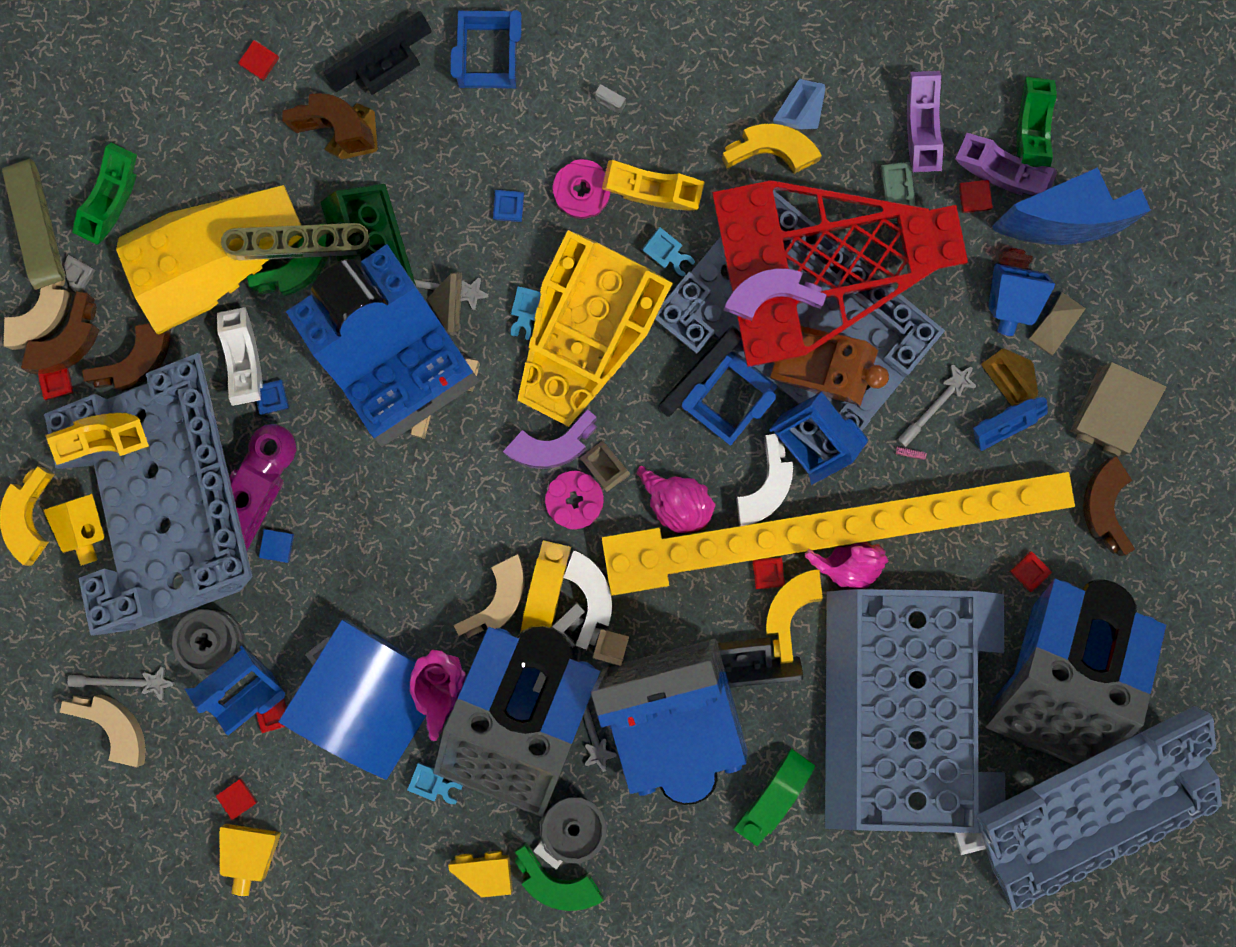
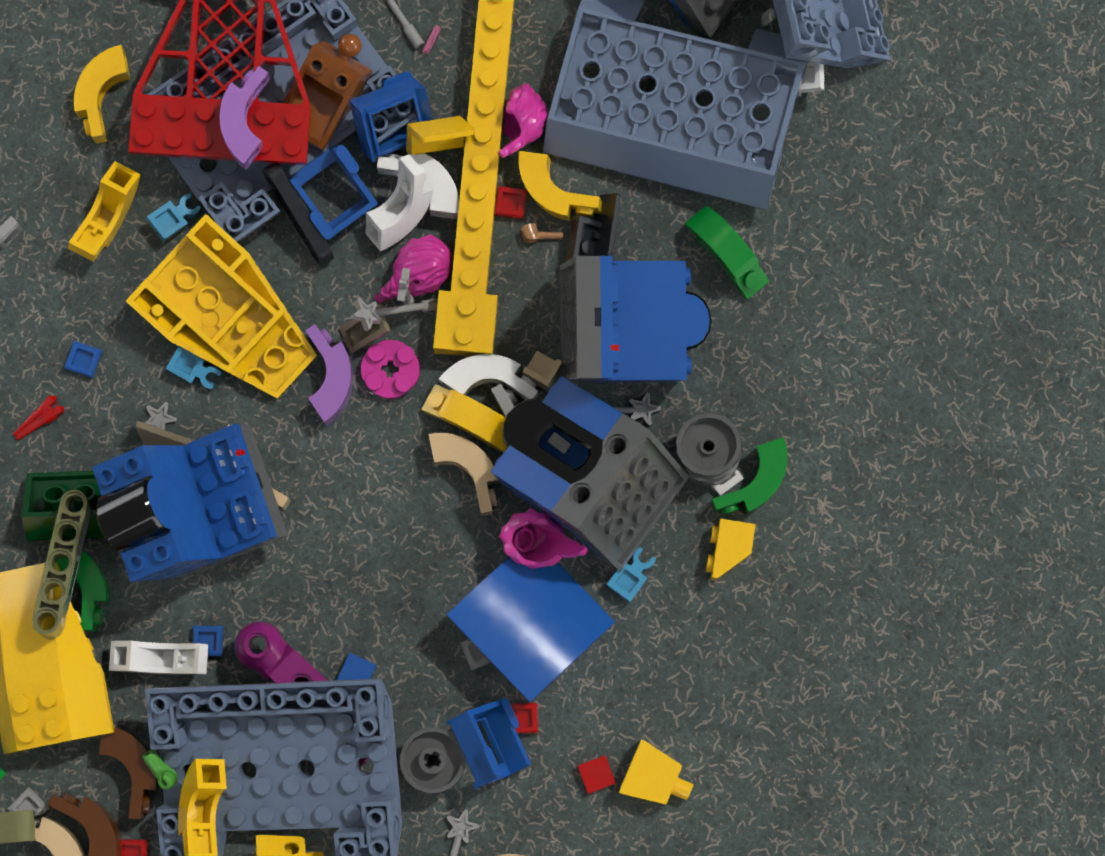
camera: 85 degrees left, 5 degrees down
dark pink plate [553,159,611,219] -> none
medium blue slope [773,79,825,129] -> none
none -> red piece [13,395,64,441]
none -> bright green arm [142,749,178,790]
none -> light grey piece [351,298,438,331]
none -> white arch [365,155,433,251]
none -> light grey piece [397,268,415,305]
none -> yellow panel [406,116,474,155]
none -> medium nougat hand [521,223,563,243]

